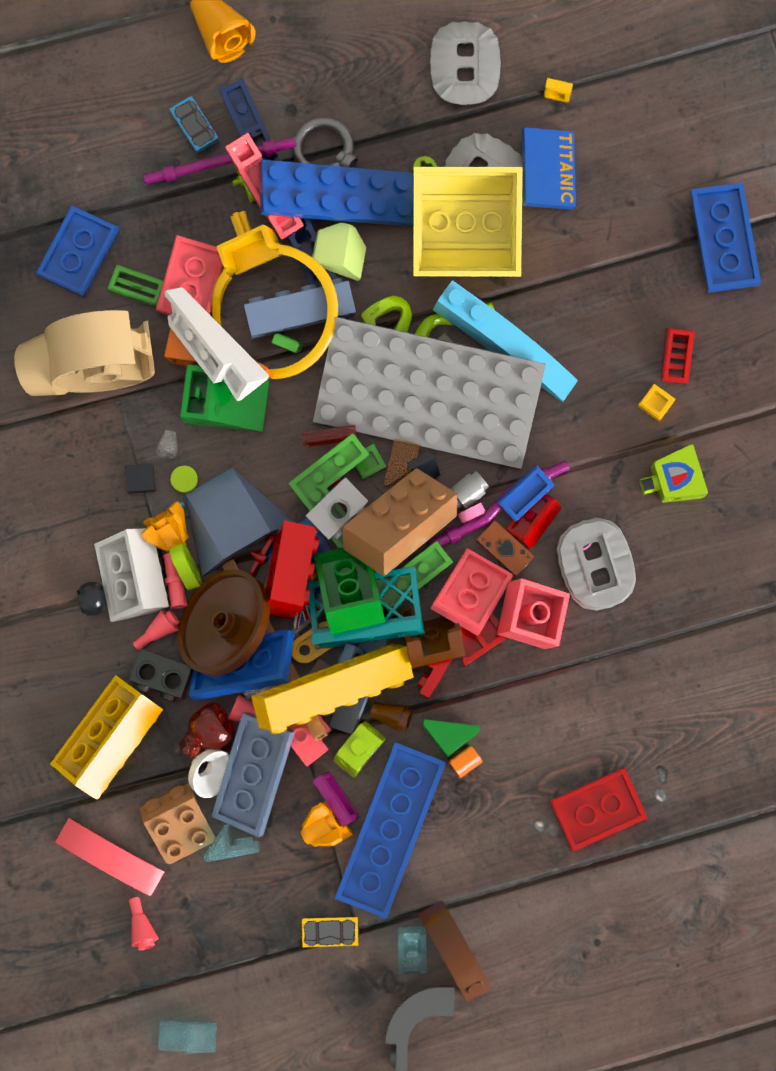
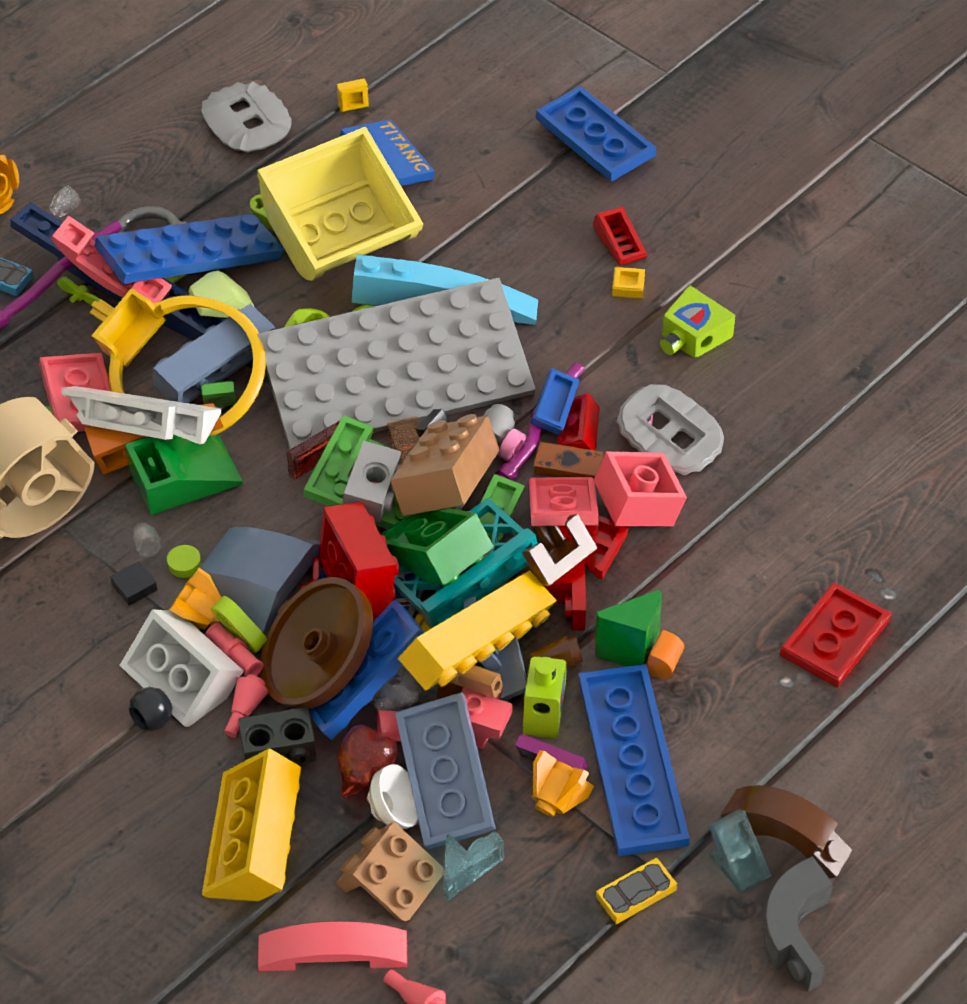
camera: 30 degrees left, 30 degrees down
none -> clear hose [49,185,82,217]

